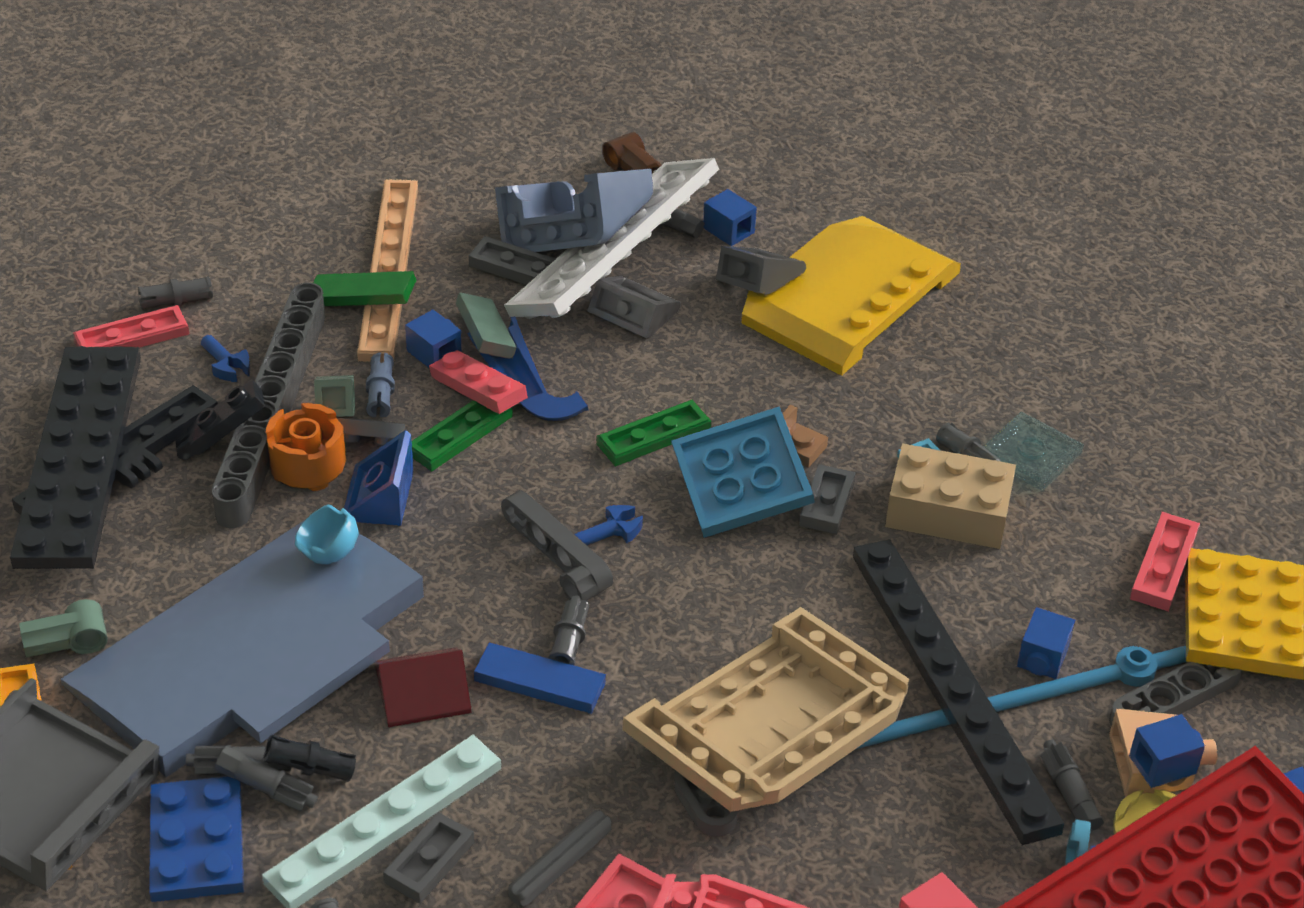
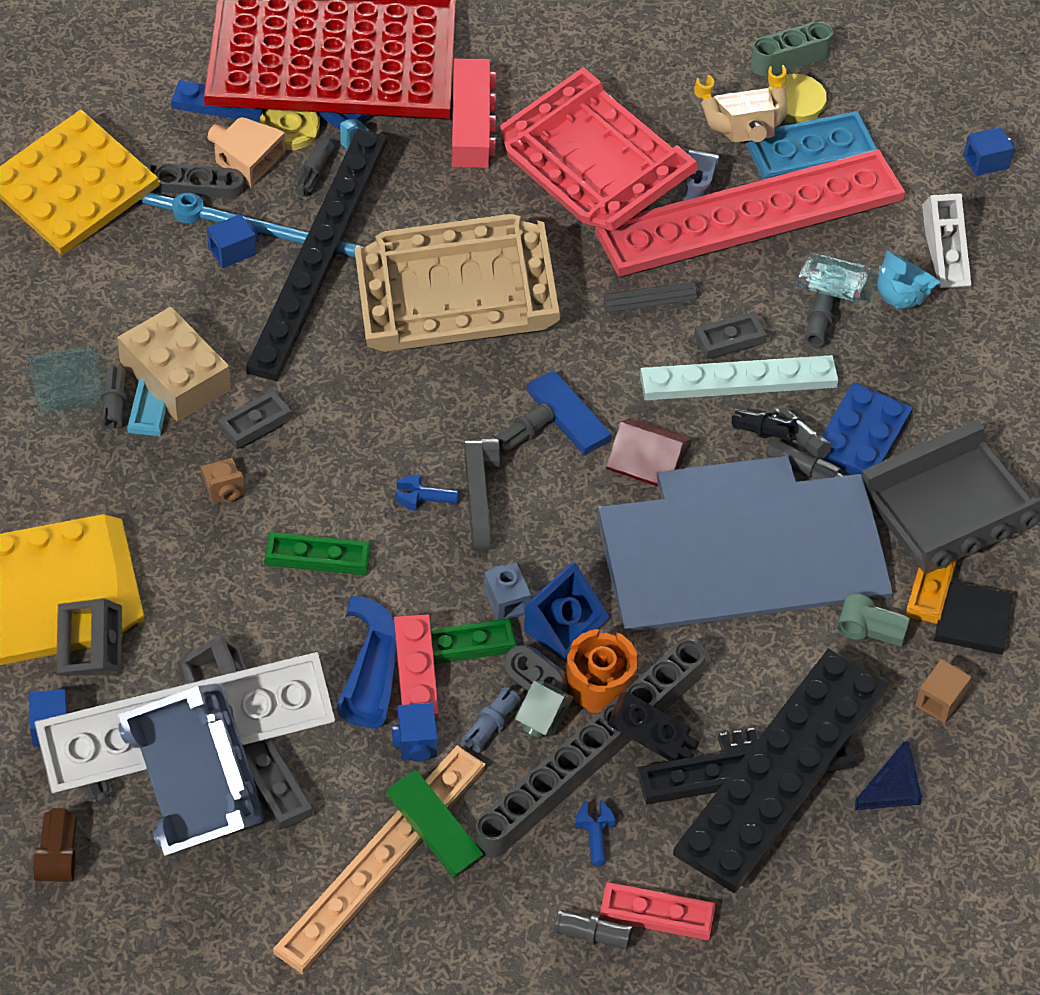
camera: 145 degrees left, 10 degrees up
medium azure hair [295,504,359,564] -> none
sand green tile [456,292,517,359] -> none
dark azure plate [671,406,815,538] -> none
blue brick [1129,714,1205,788] -> none
coral plate [1130,512,1200,612] -> none
none -> sand blue brick [483,563,531,620]

